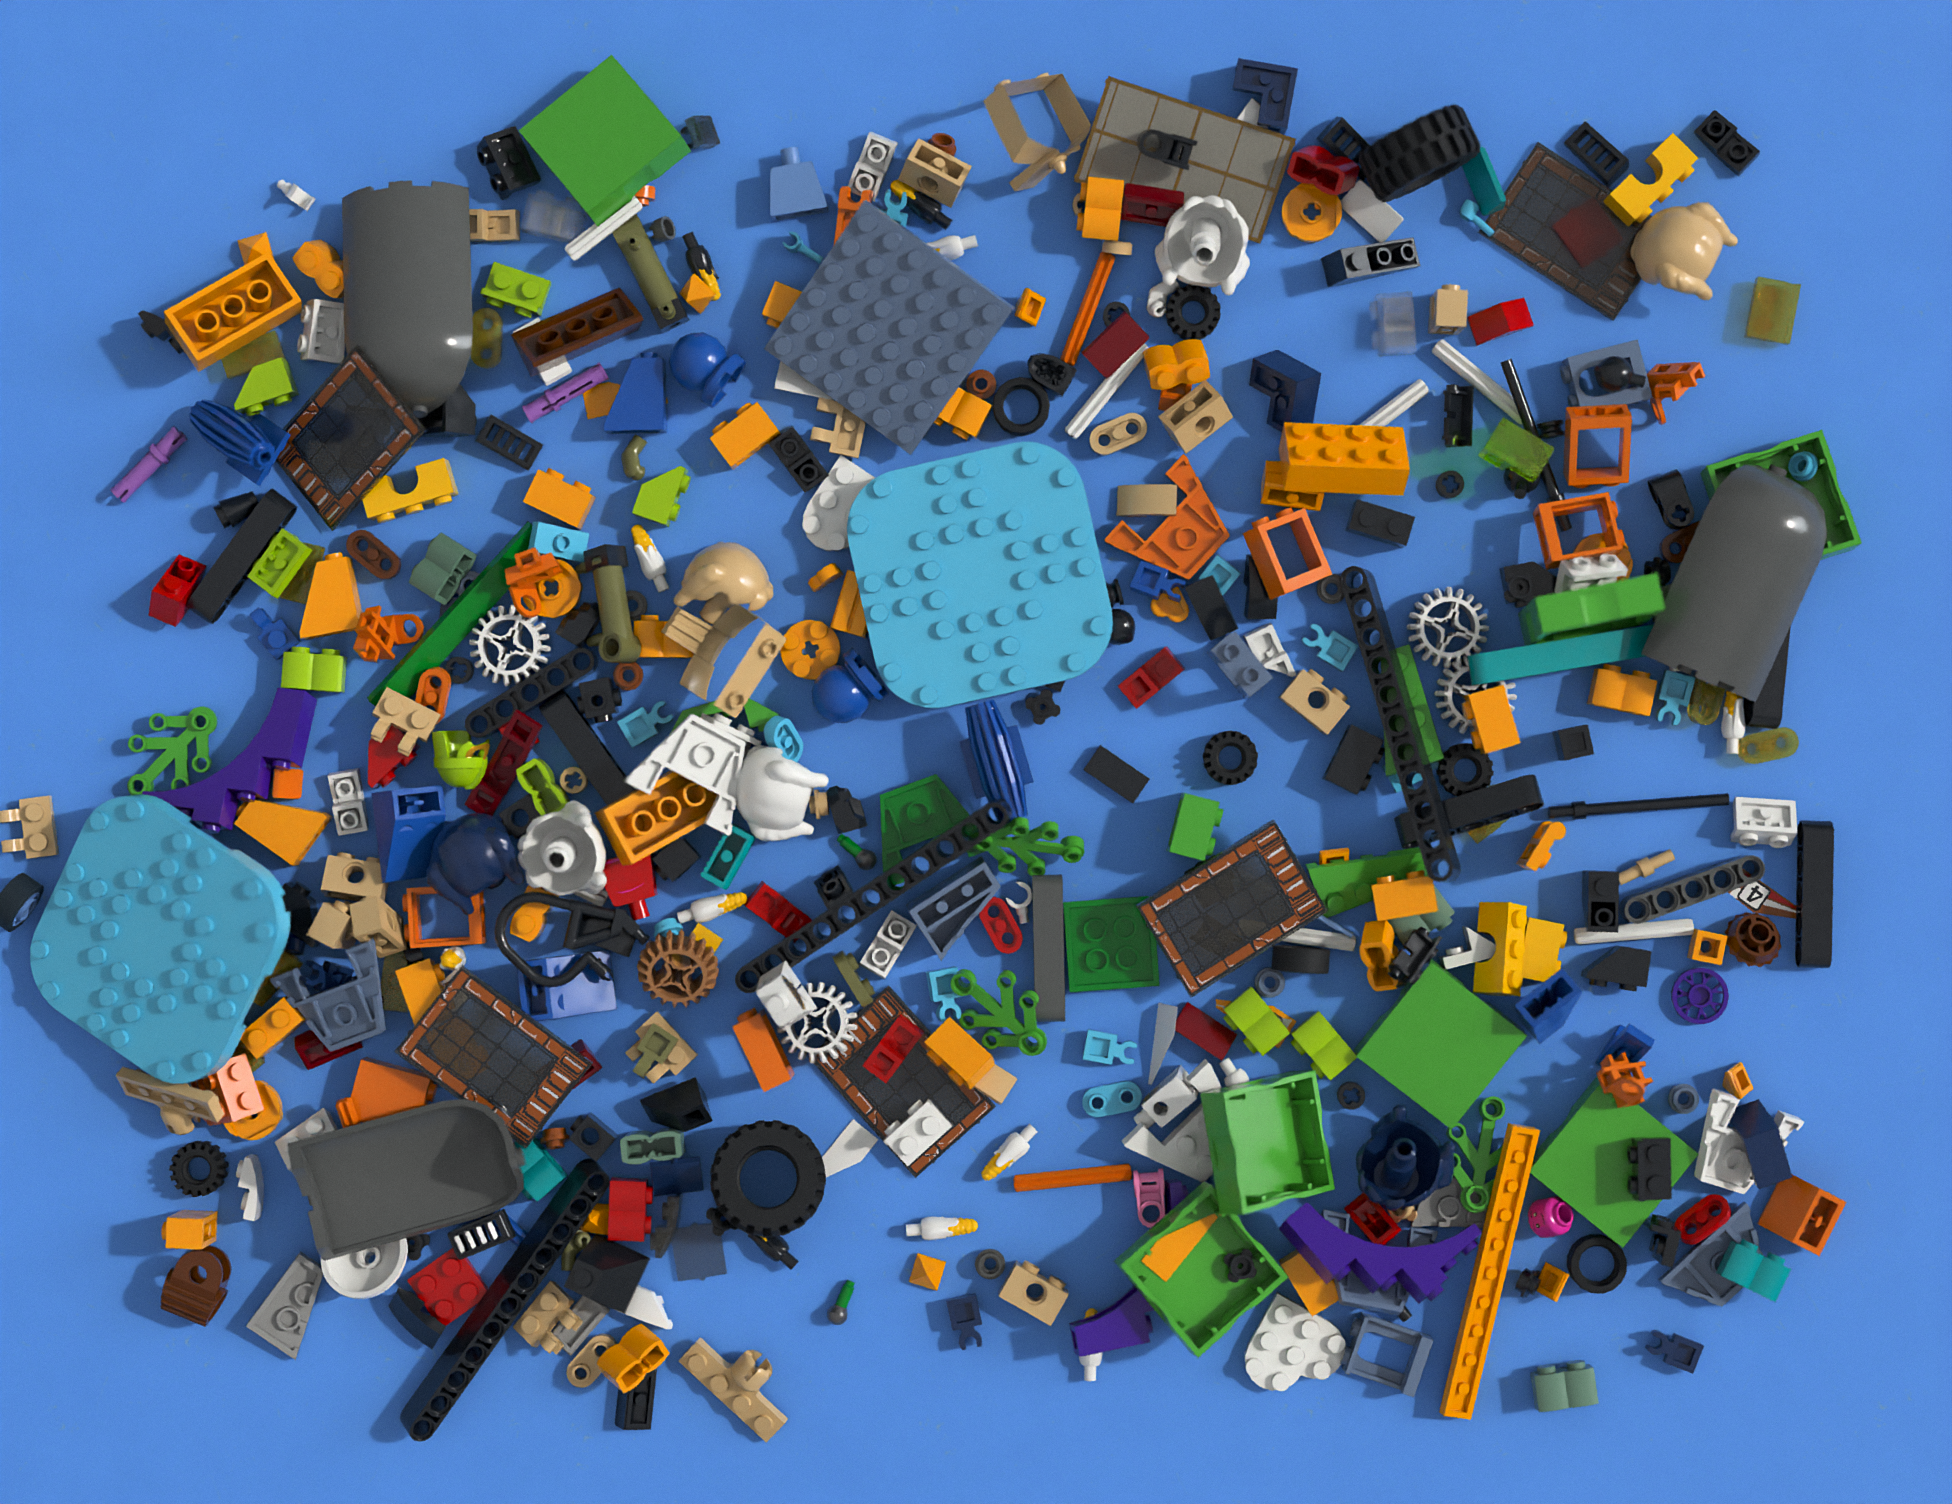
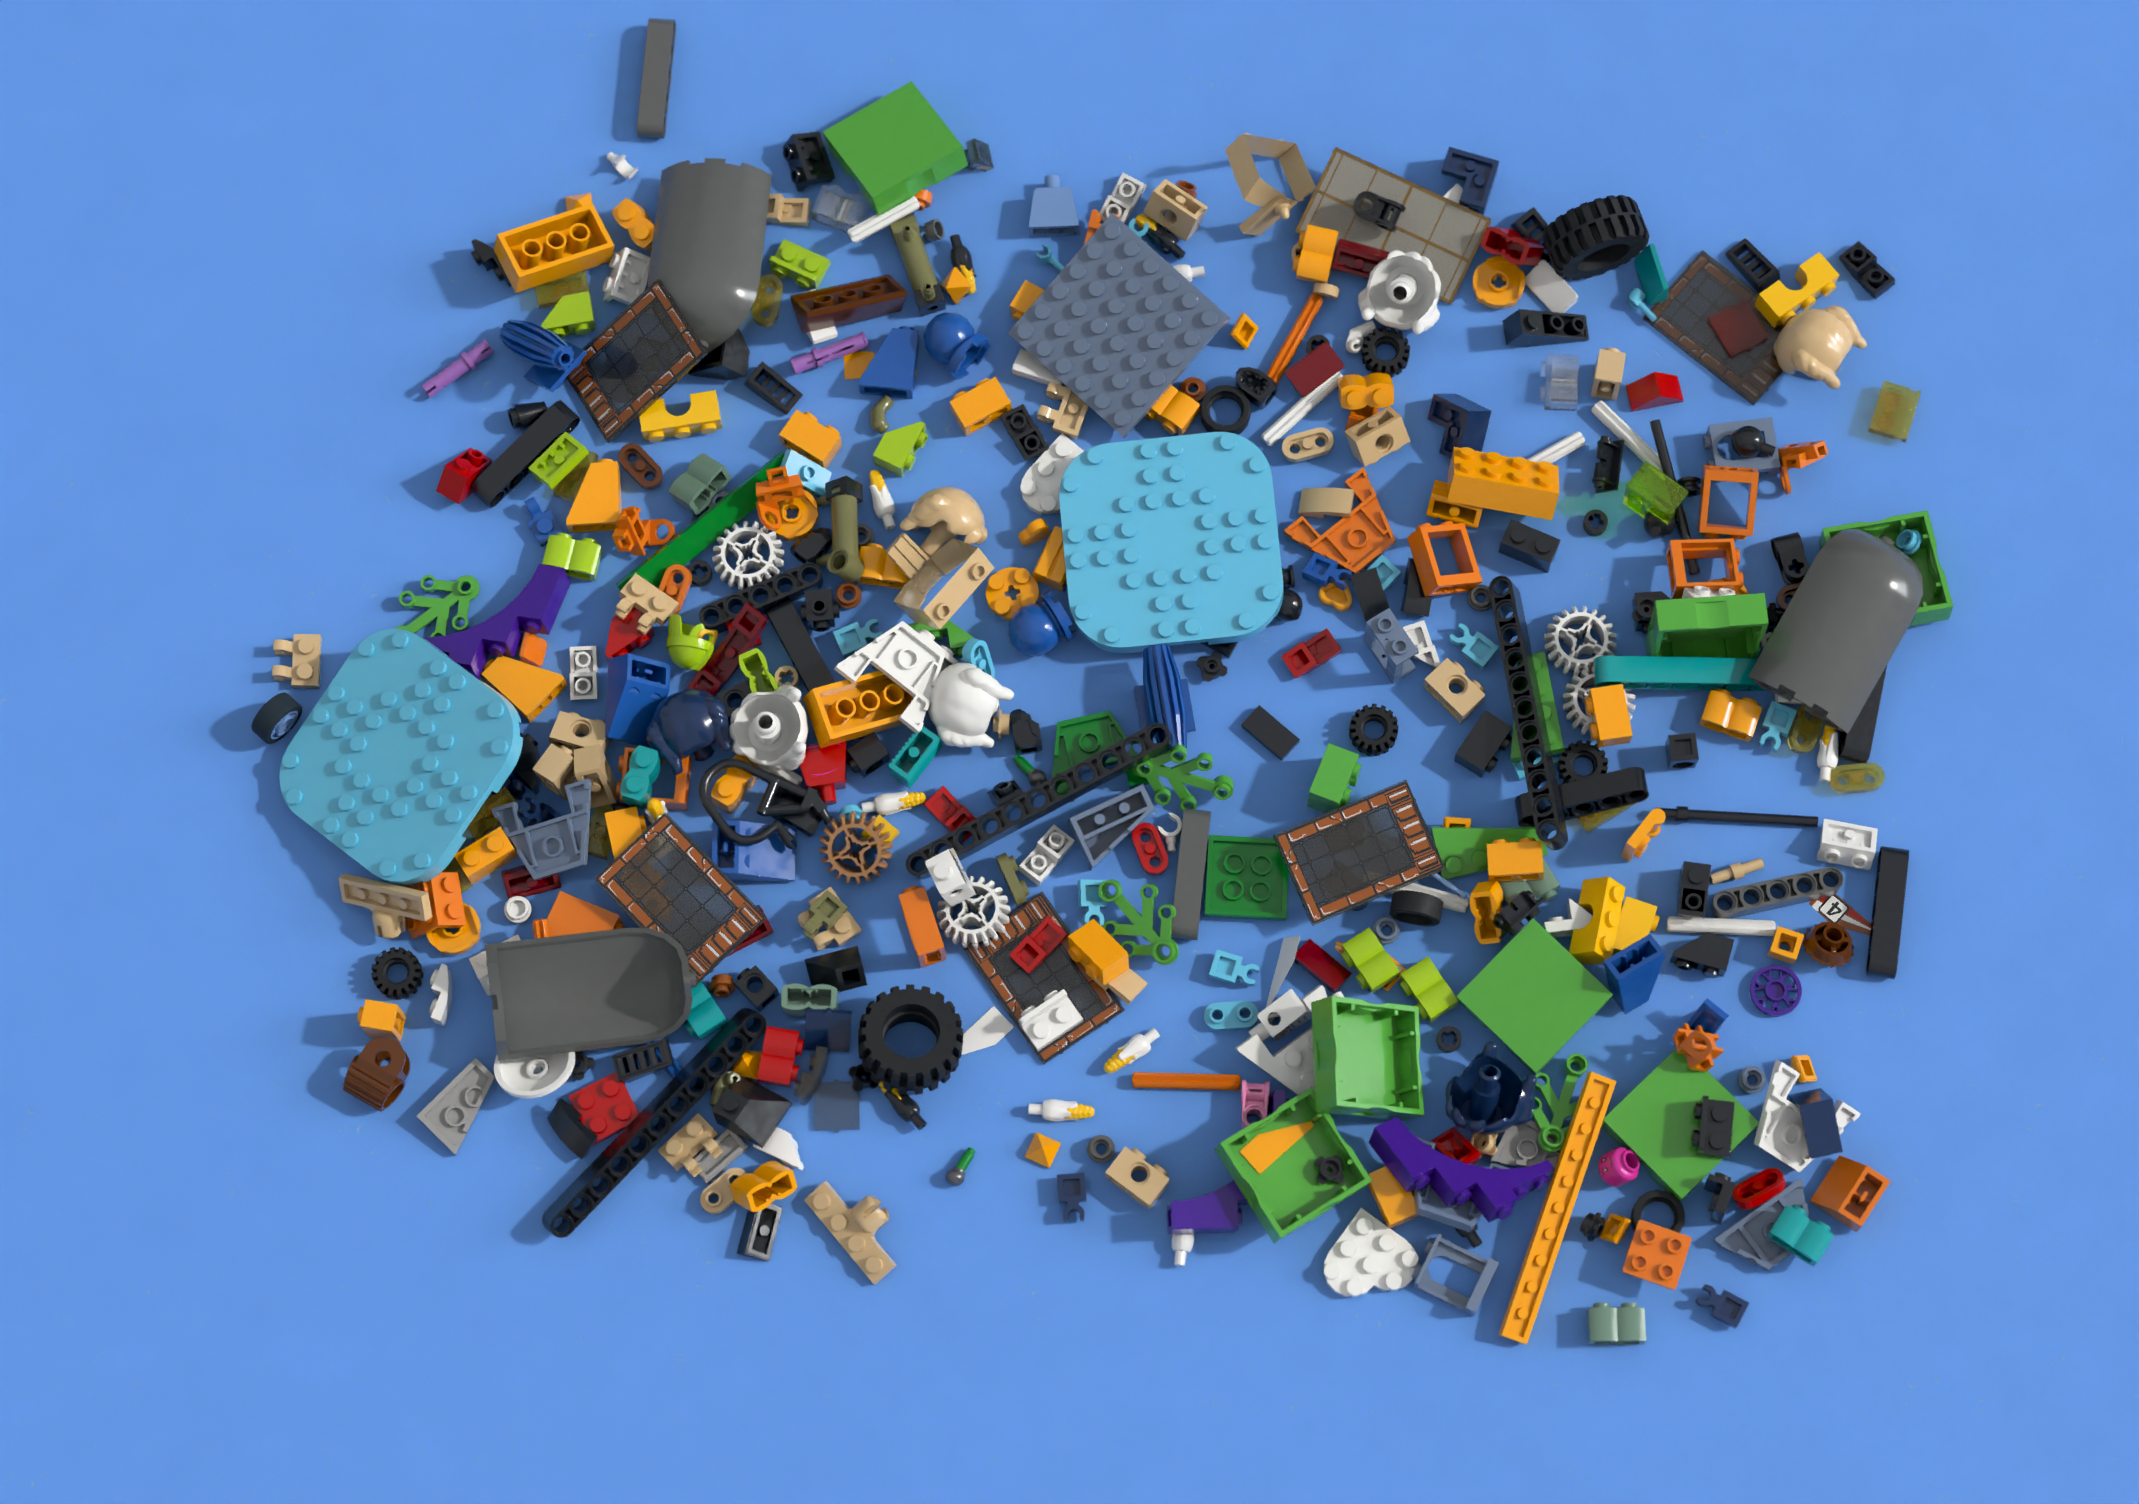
camera: 10 degrees right, 15 degrees down
none -> white plate [504,896,532,923]
none -> teal brick [621,745,661,809]
none -> dark grey beam [637,18,676,138]
none -> orange bracket [1622,1220,1692,1290]

